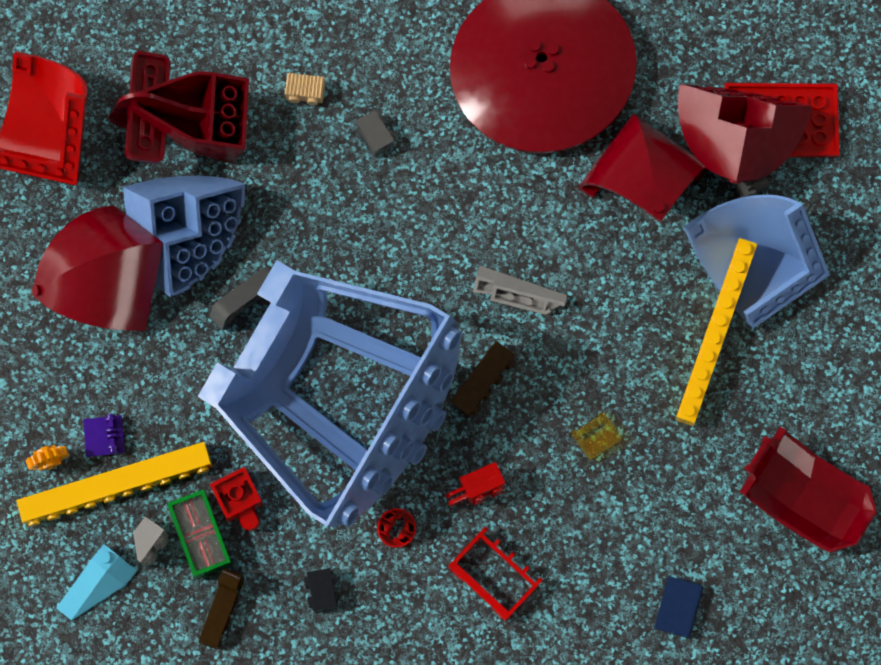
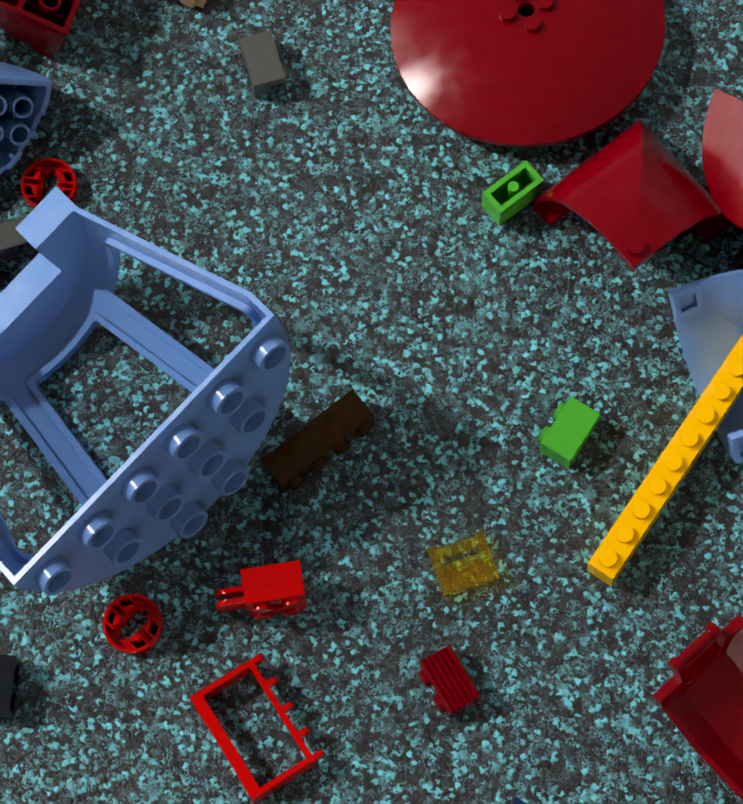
camera: 15 degrees right, 5 degrees down
light grey wedge [473,266,567,315] -> none
none -> red piece [21,158,78,209]
none -> dark red brick [417,645,481,718]
none -> bright green brick [481,160,544,226]
none -> bright green brick [538,396,601,469]

